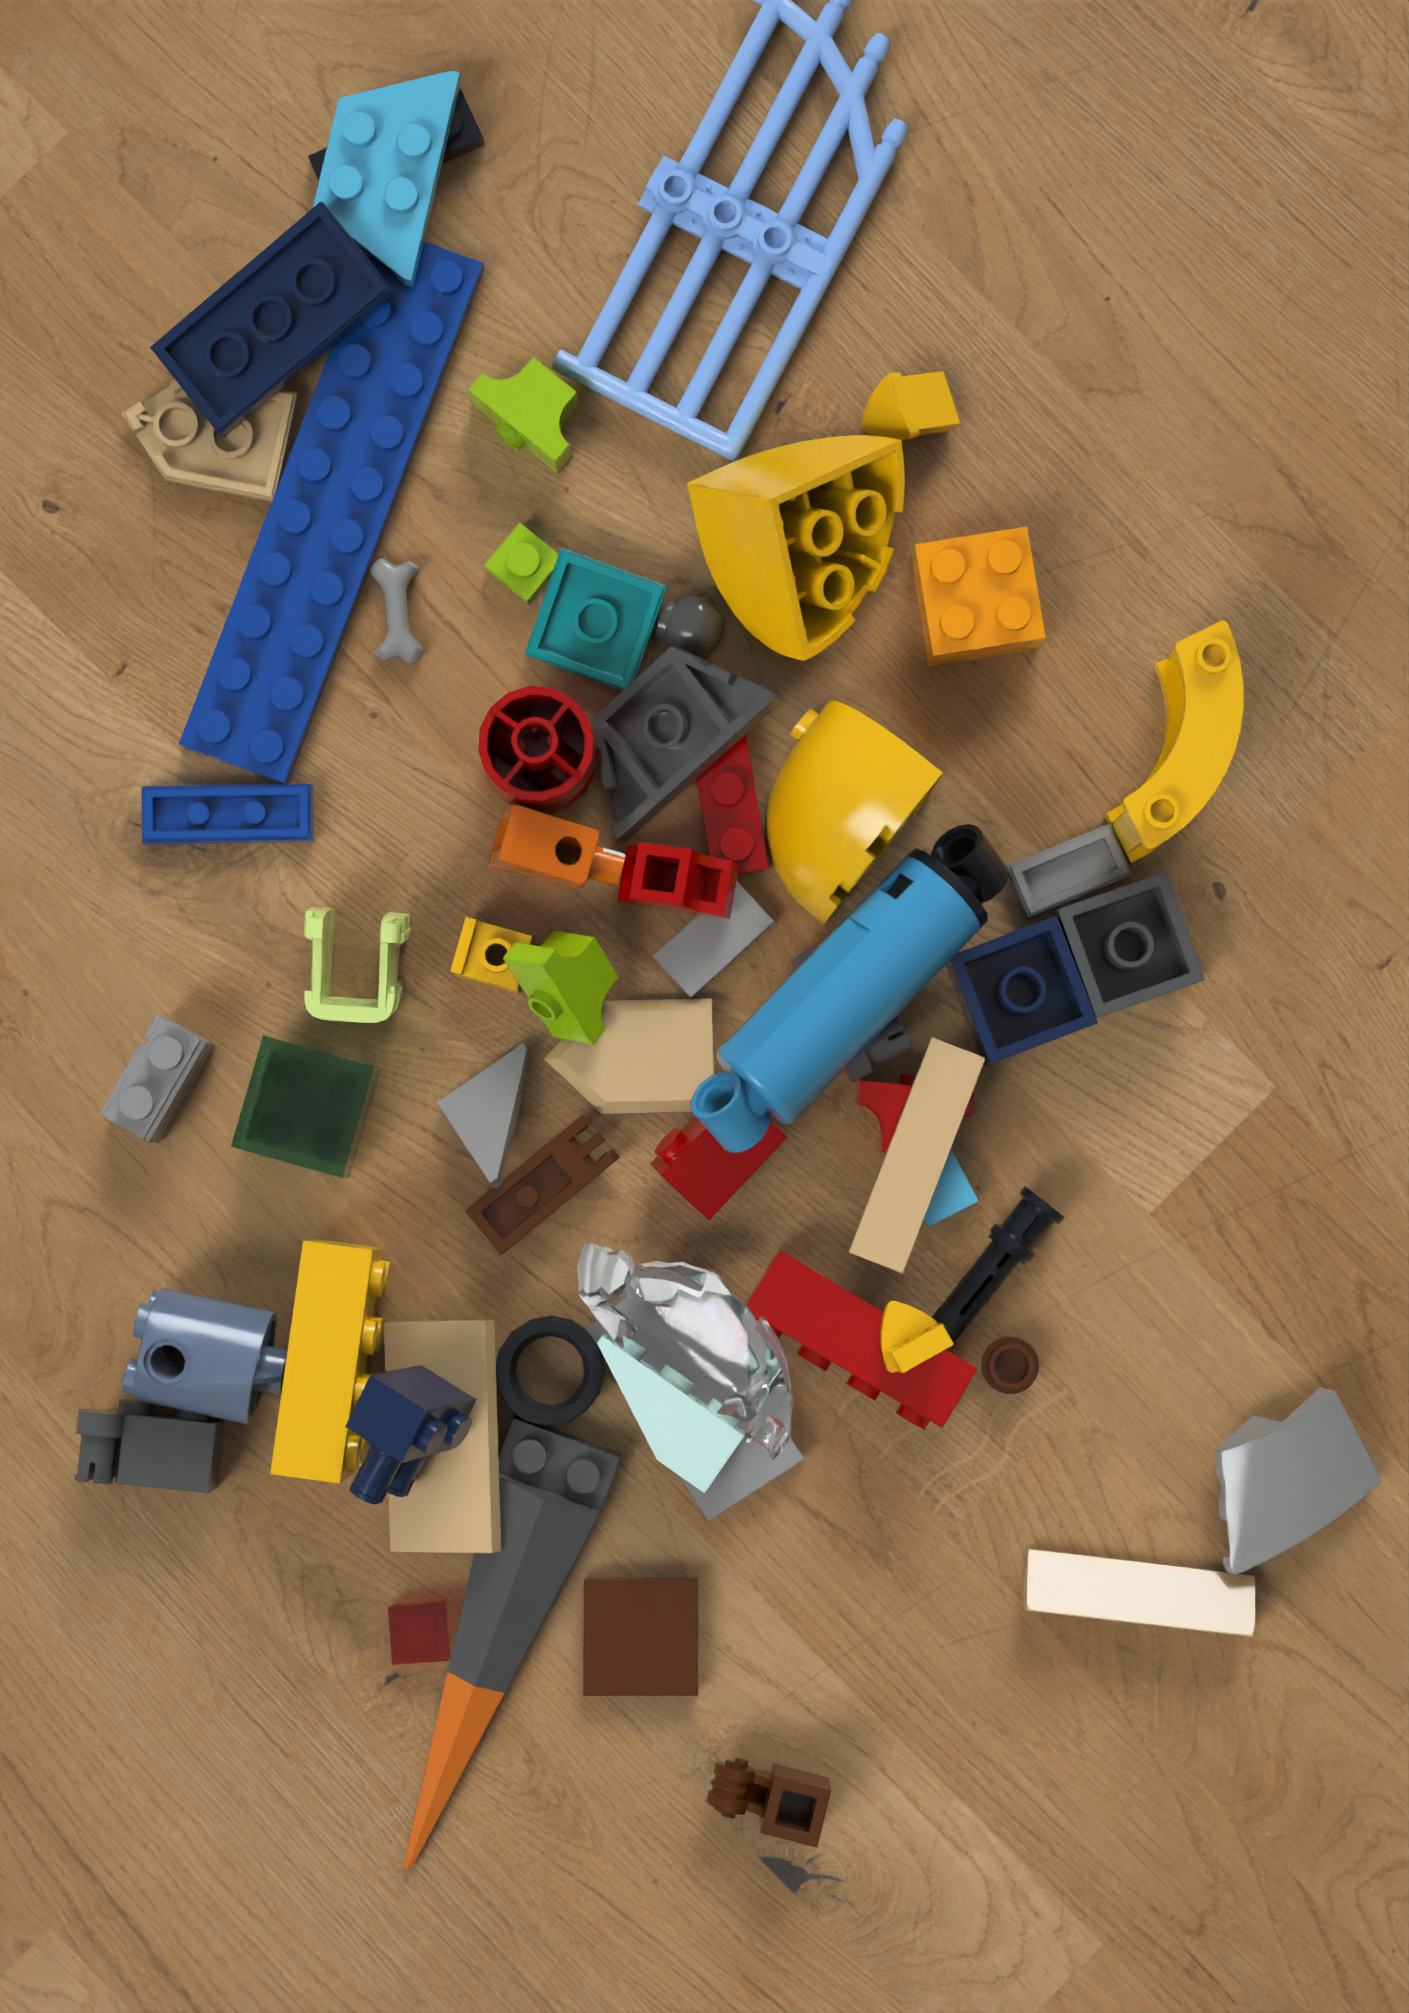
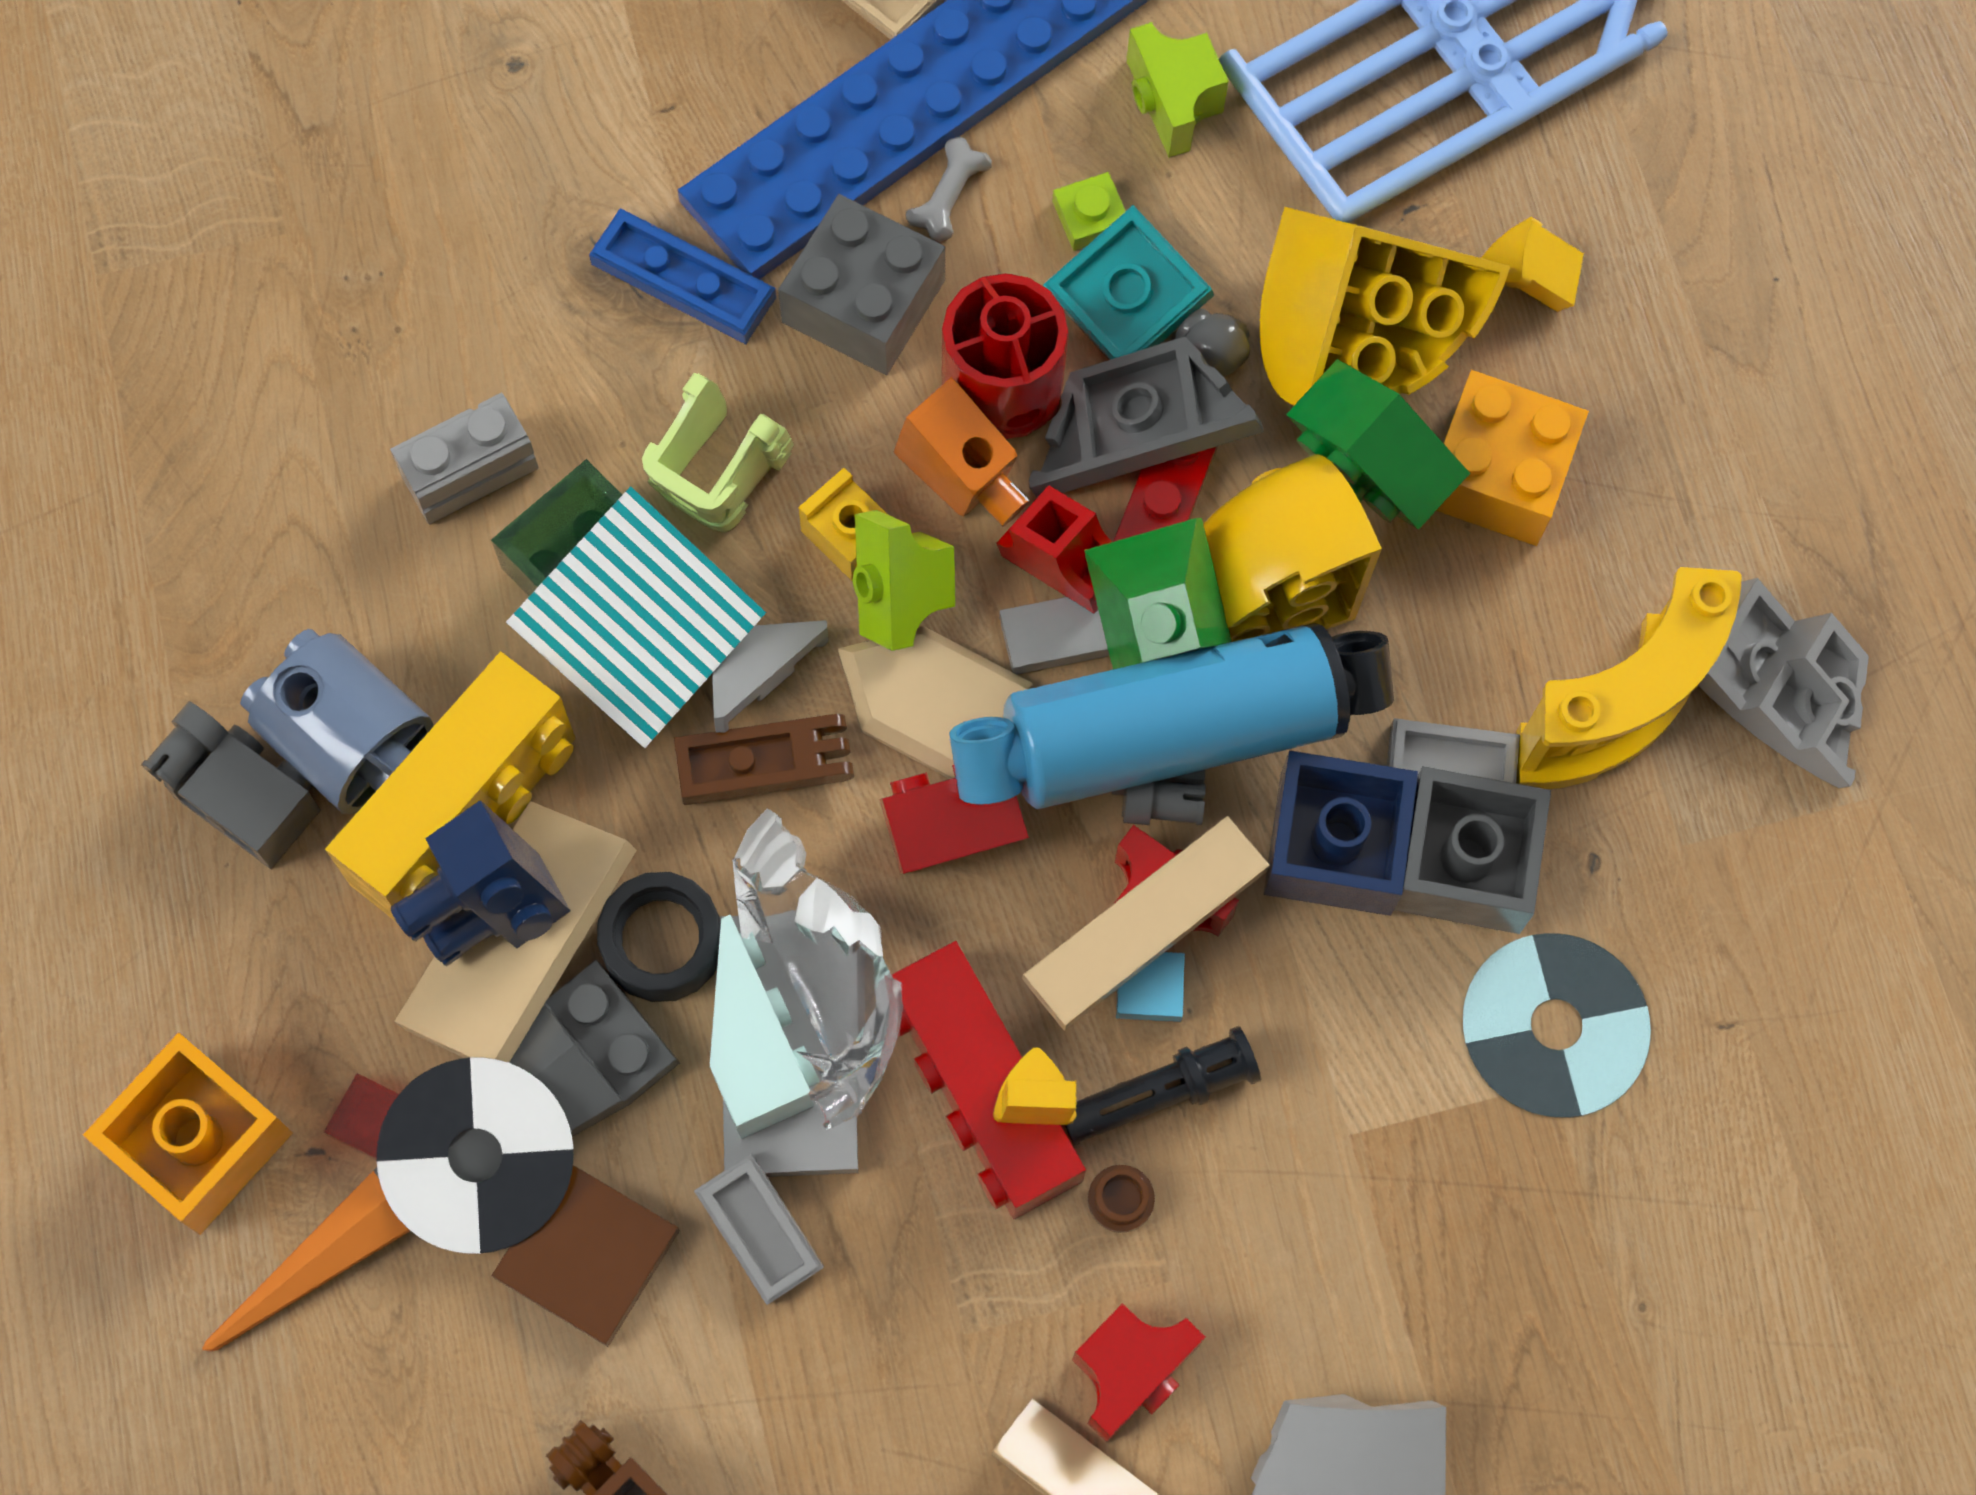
camera: 30 degrees right, 15 degrees down
none -> light orange brick [83,1032,293,1235]
none -> sticker [377,1057,574,1254]
none -> sticker [506,486,767,748]
none -> light grey tile [694,1153,824,1305]
none -> dark grey brick [778,194,945,376]
none -> red brick [1072,1303,1206,1443]
none -> green slope [1084,518,1232,670]
none -> green brick [1286,359,1470,530]
none -> clear light blue sticker [1463,933,1651,1117]
none -> light grey slope [1699,578,1869,788]

